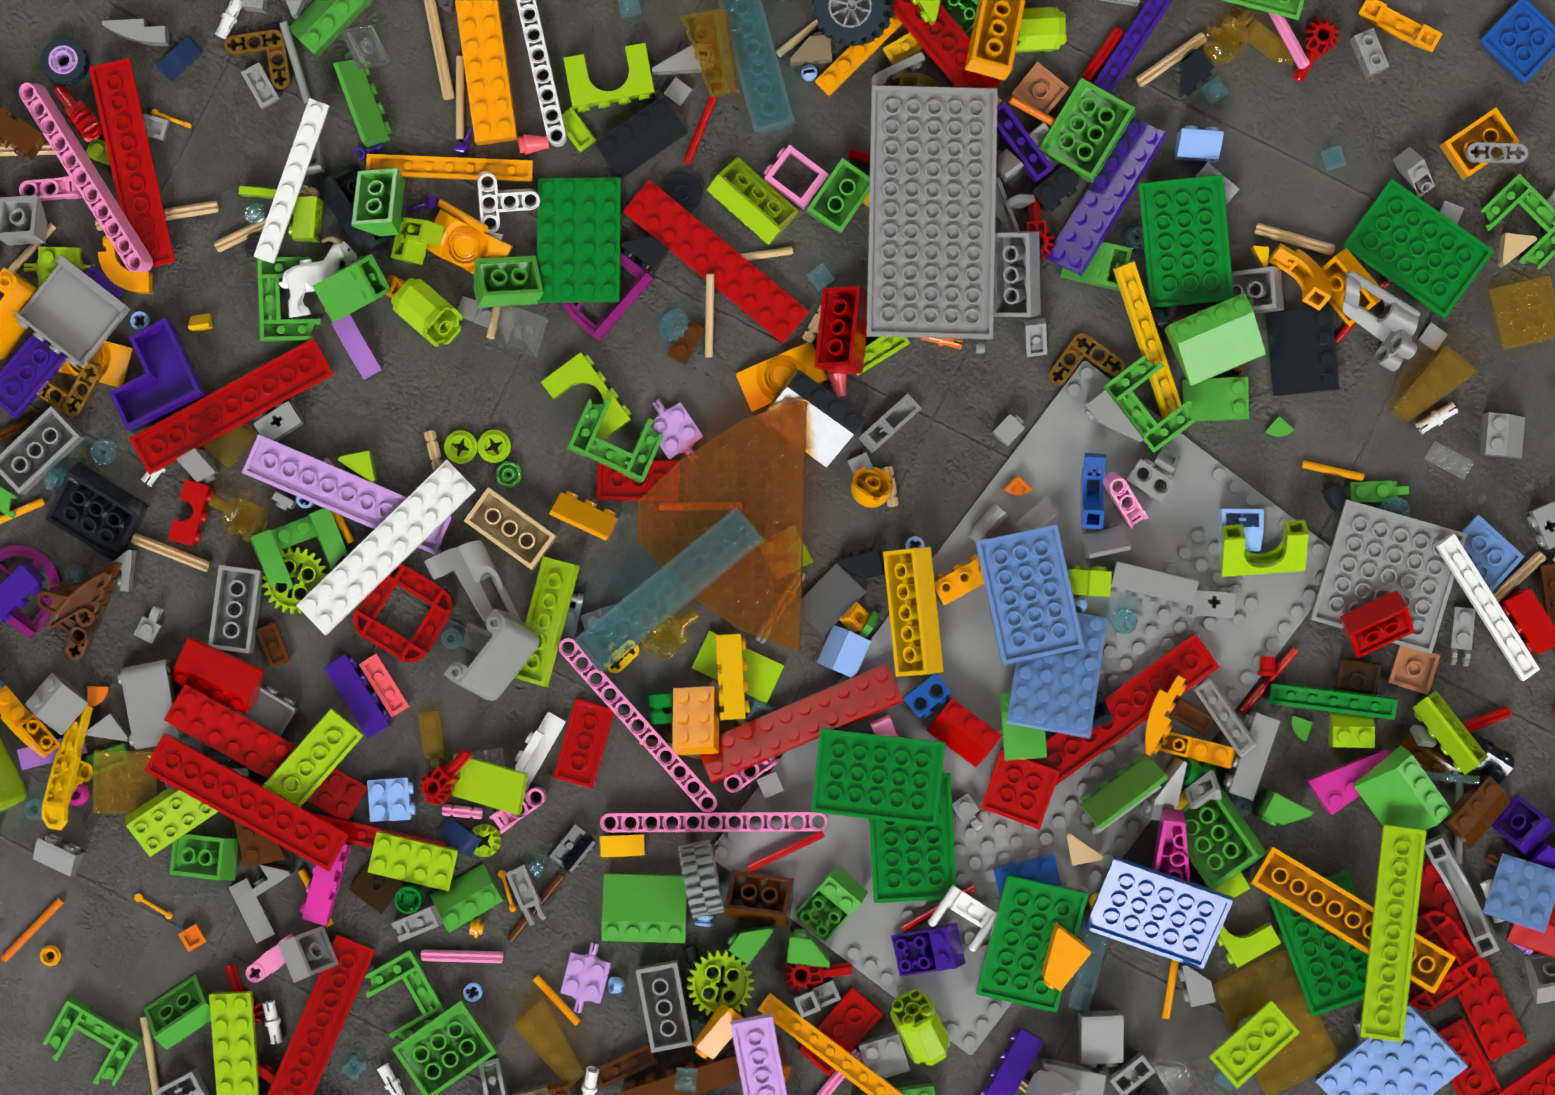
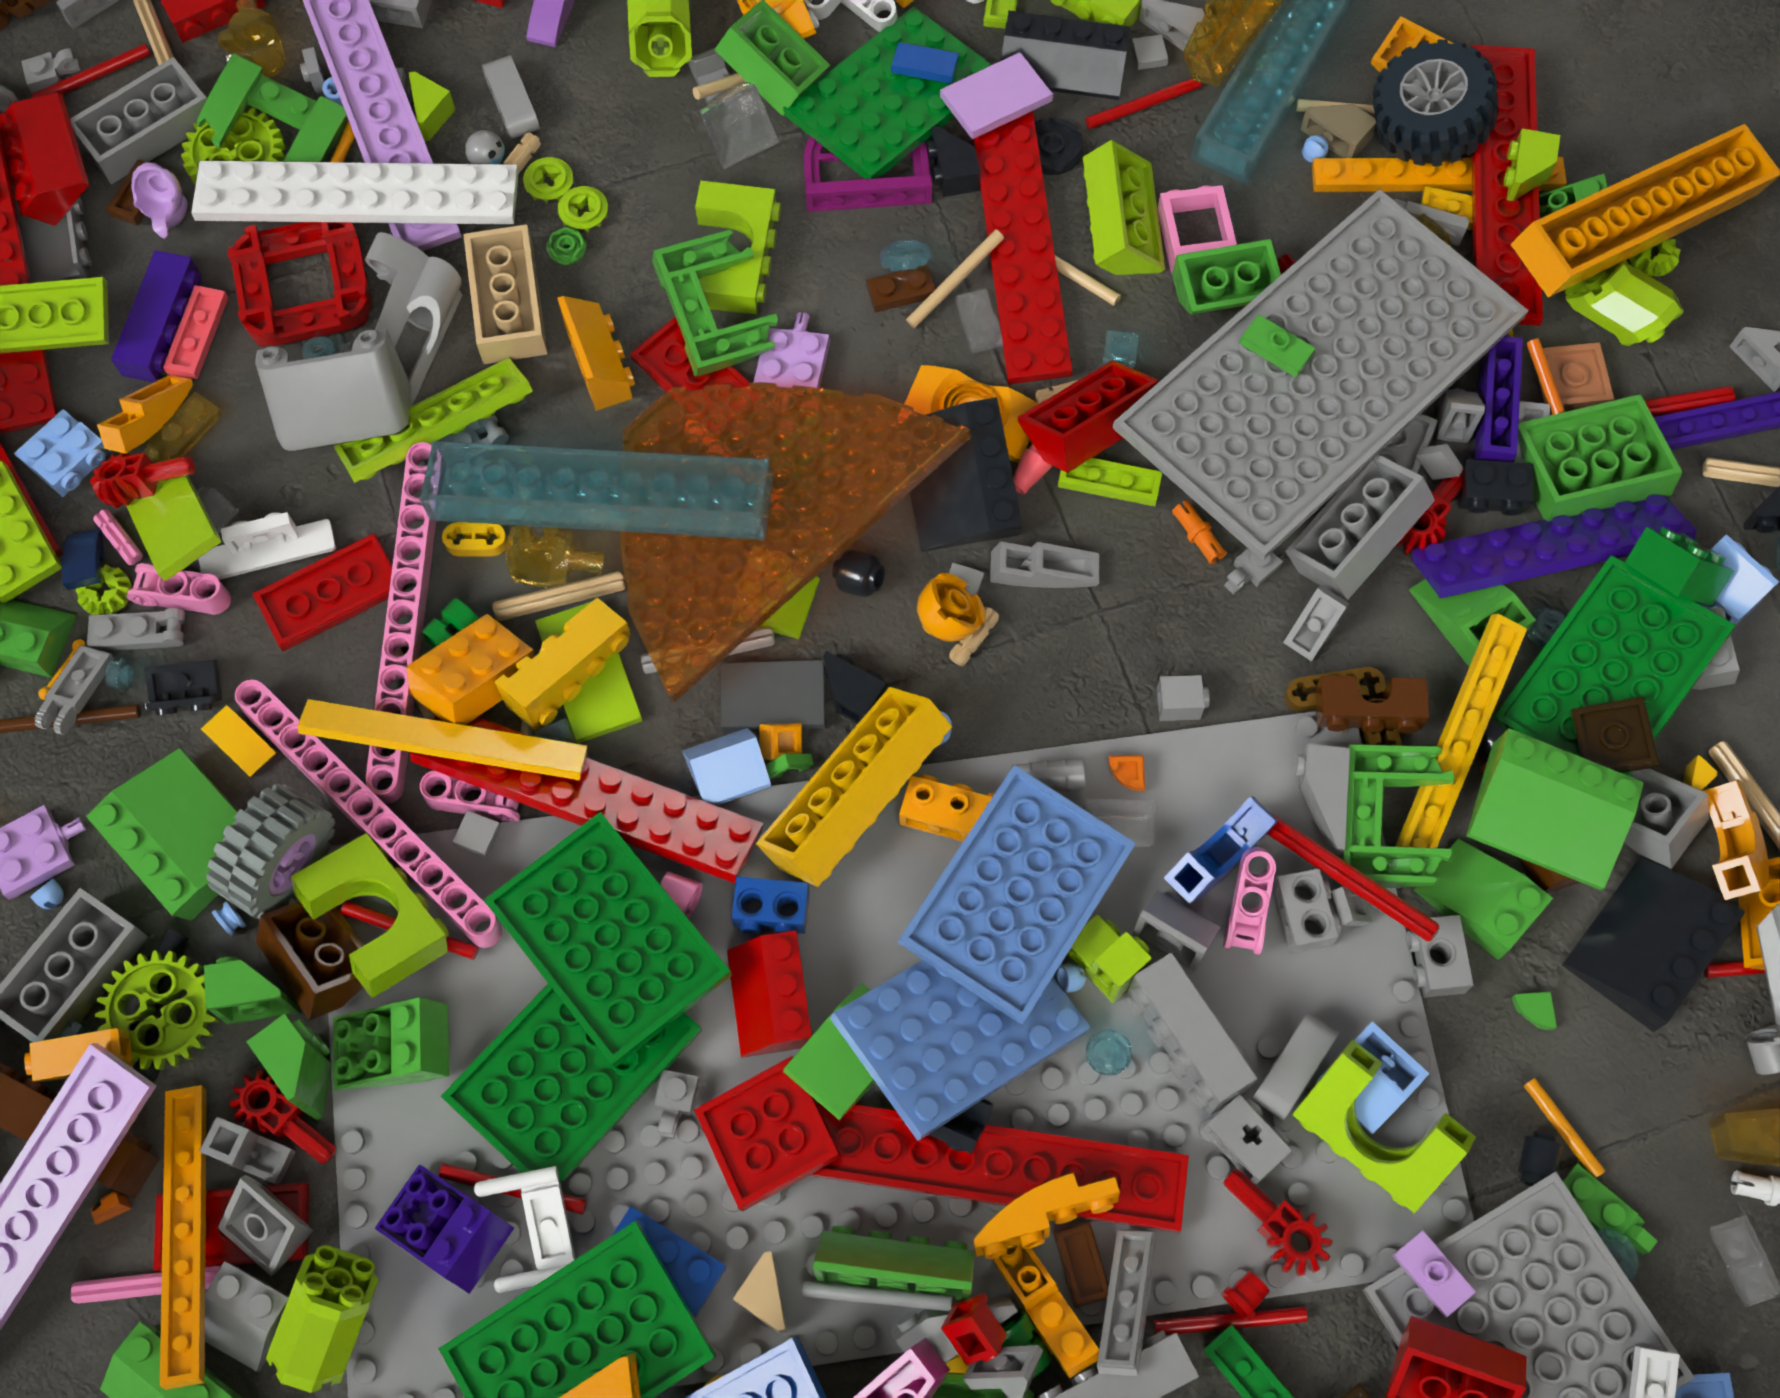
camera: 45 degrees right, 20 degrees down
none -> red bar [31,44,151,98]
none -> light grey plate [87,608,186,651]
none -> light orange slope [97,375,193,454]
none -> lavender hair [131,162,188,239]
none -> light grey slope [218,1175,314,1276]
none -> lime arch [290,833,449,998]
none -> yellow tile [298,699,587,780]
none -> light grey piece [465,130,505,164]
none -> light grey beam [481,55,540,139]
none -> tan axle [492,571,625,621]
none -> black head [832,550,885,597]
none -> blue tile [891,42,959,84]
none -> lavender tile [940,52,1053,139]
none -> red brick [941,1293,1007,1365]
none -> clear slope [955,289,1003,354]
none -> red gear [1223,1169,1333,1277]
none -> bright green plate [1239,314,1316,377]
none -> light grey beam [1251,1012,1339,1121]
none -> red axle [1267,811,1440,942]
none -> reddish brown arch [1315,676,1429,733]
none -> lavender plate [1392,1230,1476,1318]
none -> light grey brick [1406,915,1474,998]
none -> dark brown plate [1570,697,1659,773]
none -> green brick [1625,527,1734,606]

